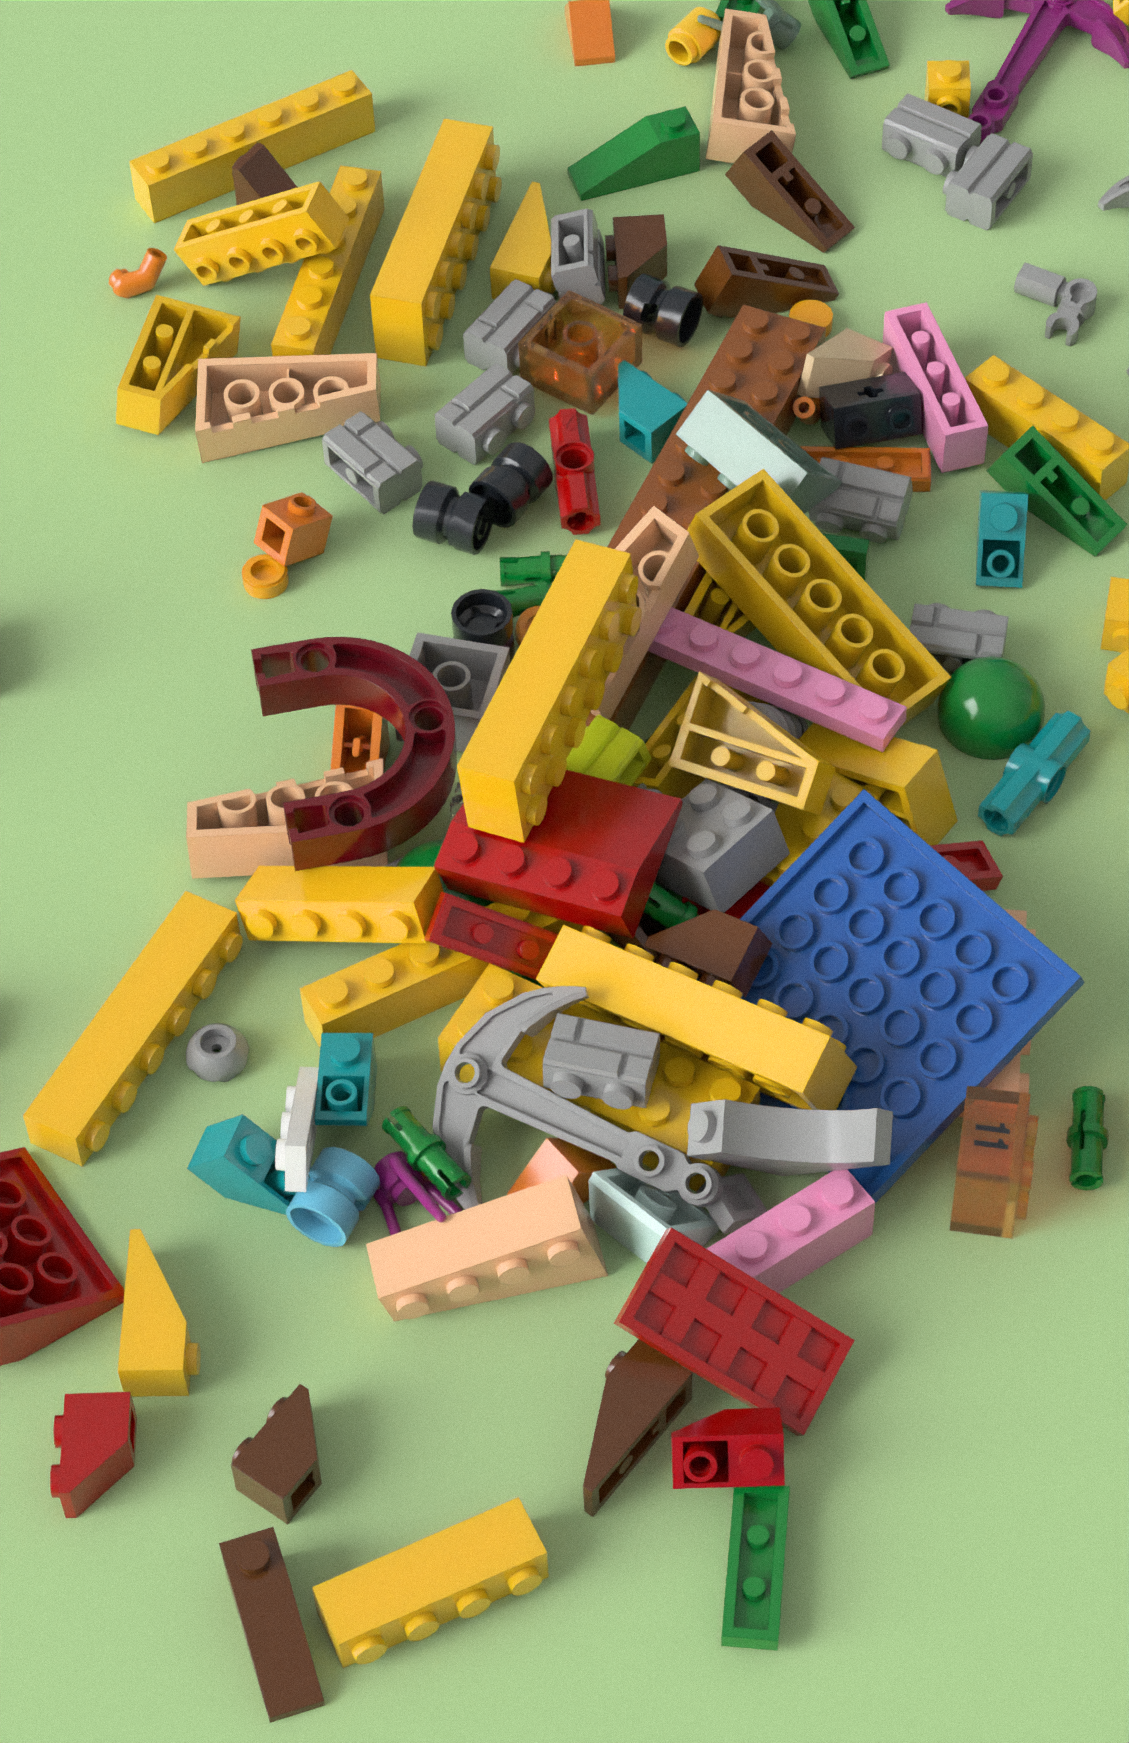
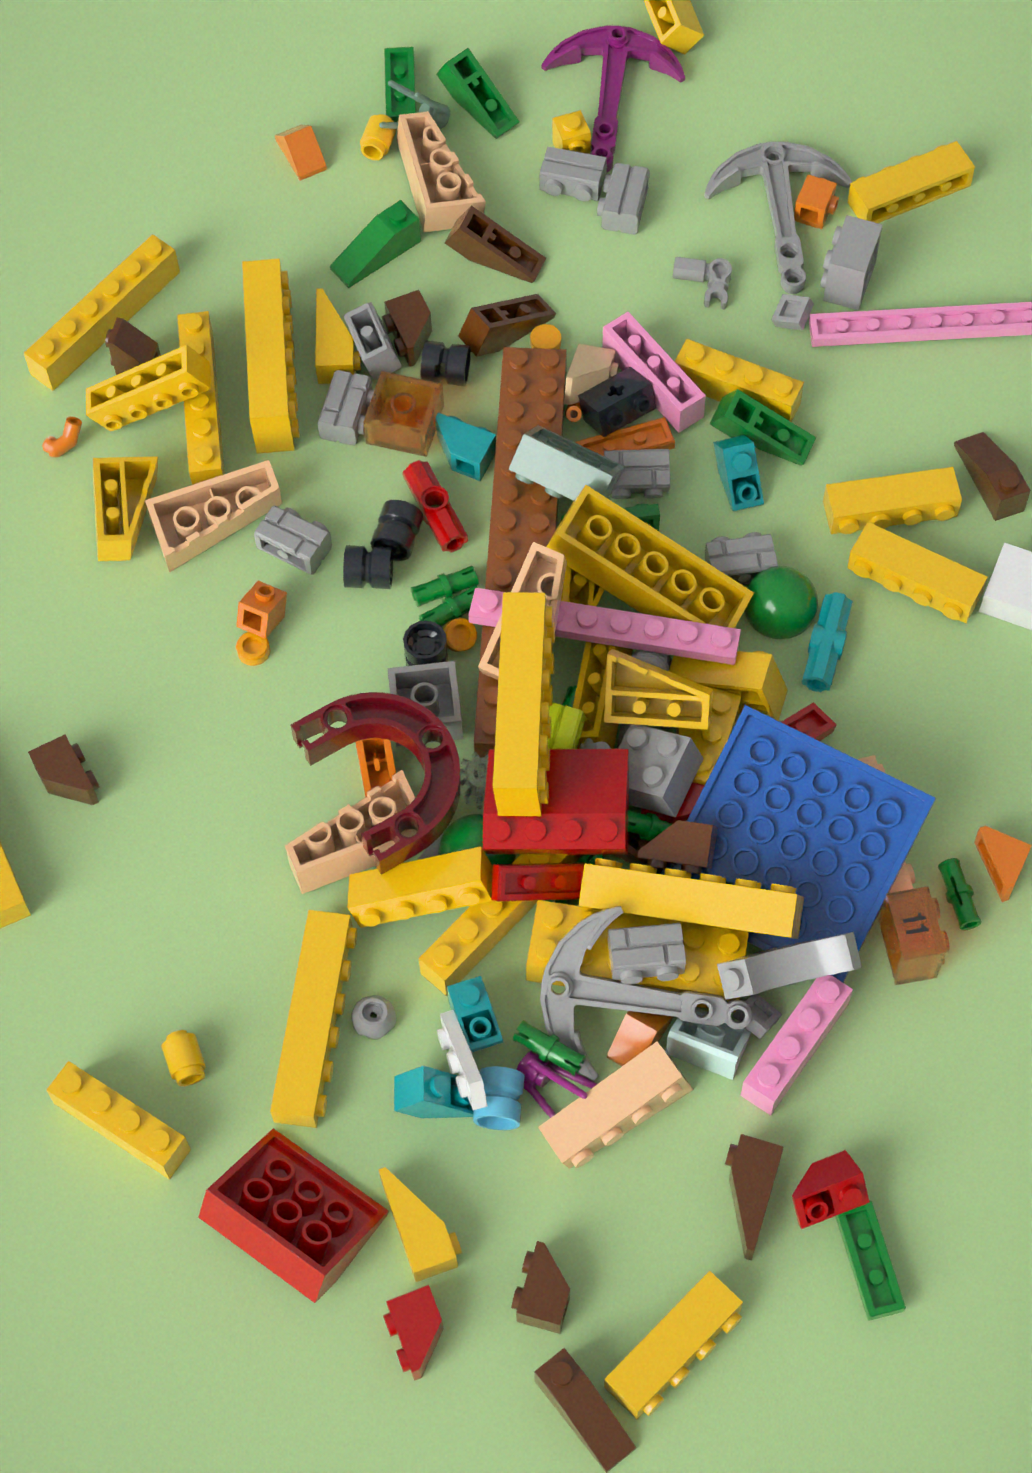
camera: 20 degrees left, 10 degrees up
light grey brick [434,363,535,465] -> none
red plate [613,1227,855,1436] -> none

